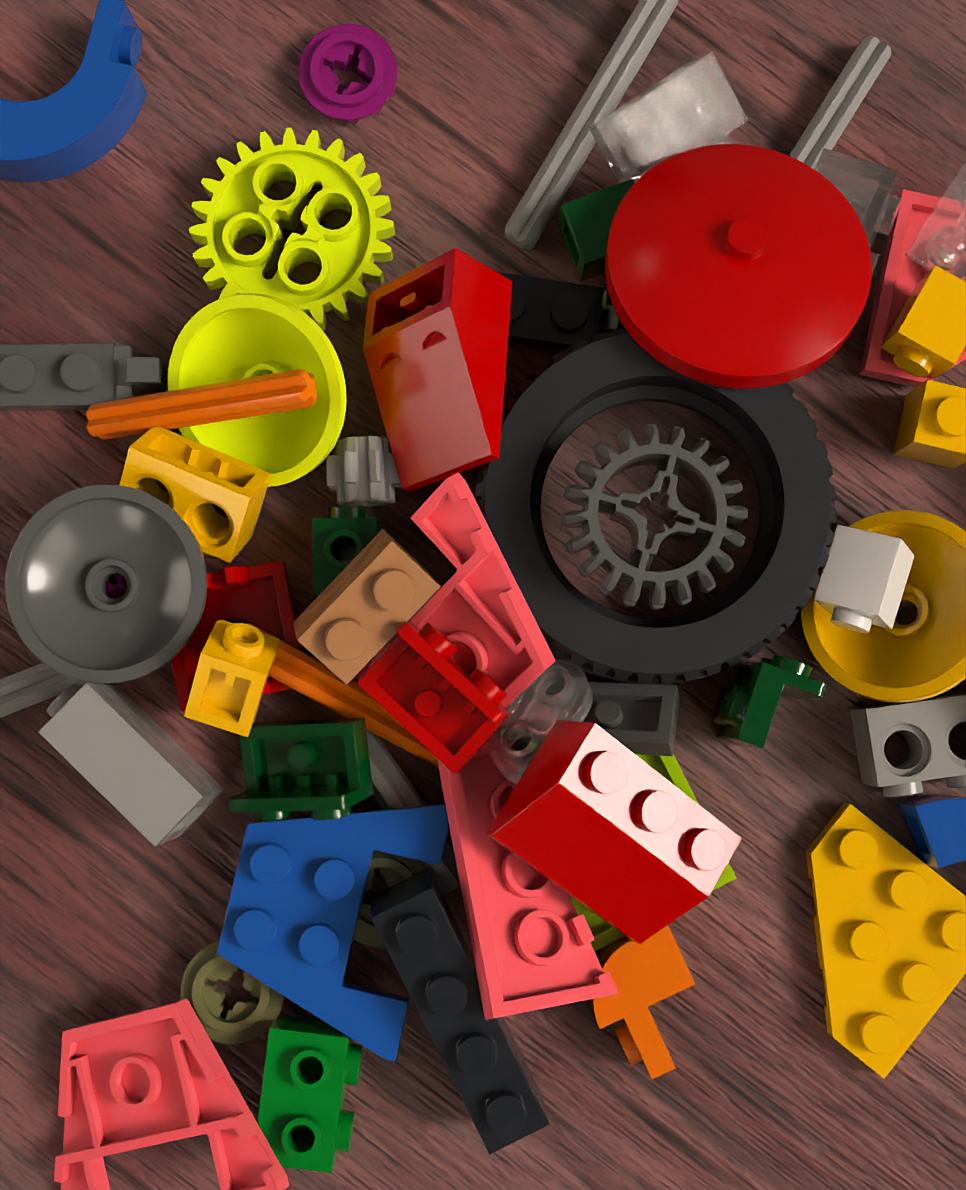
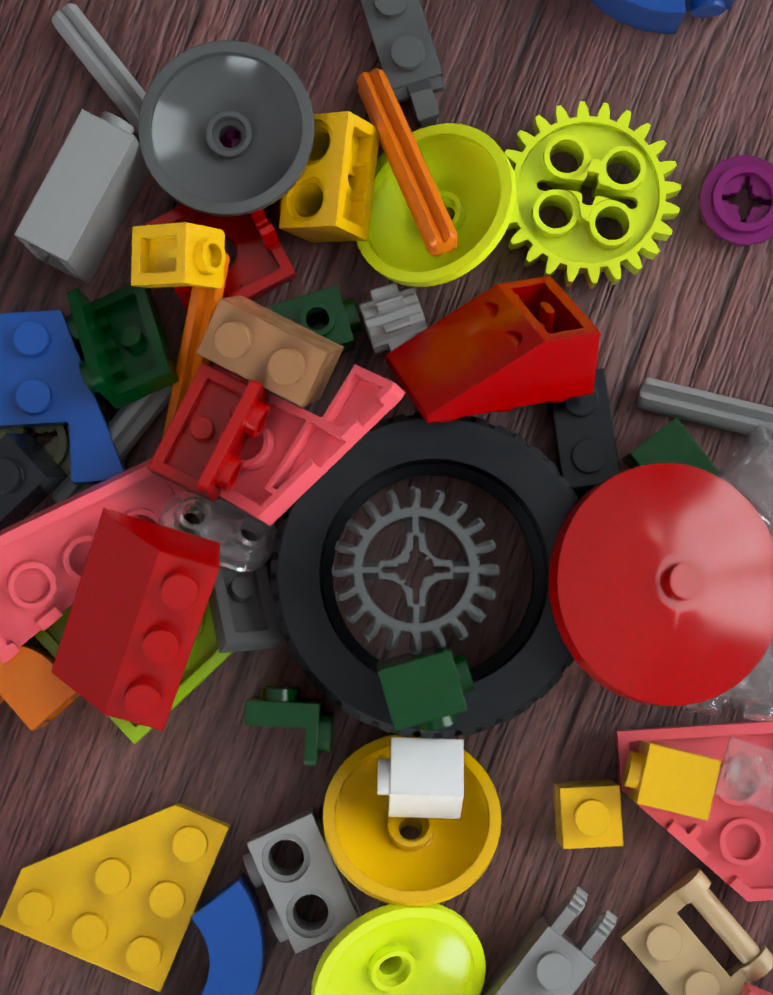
camera: 75 degrees right, 0 degrees up
none -> dark green brick [376,642,474,732]

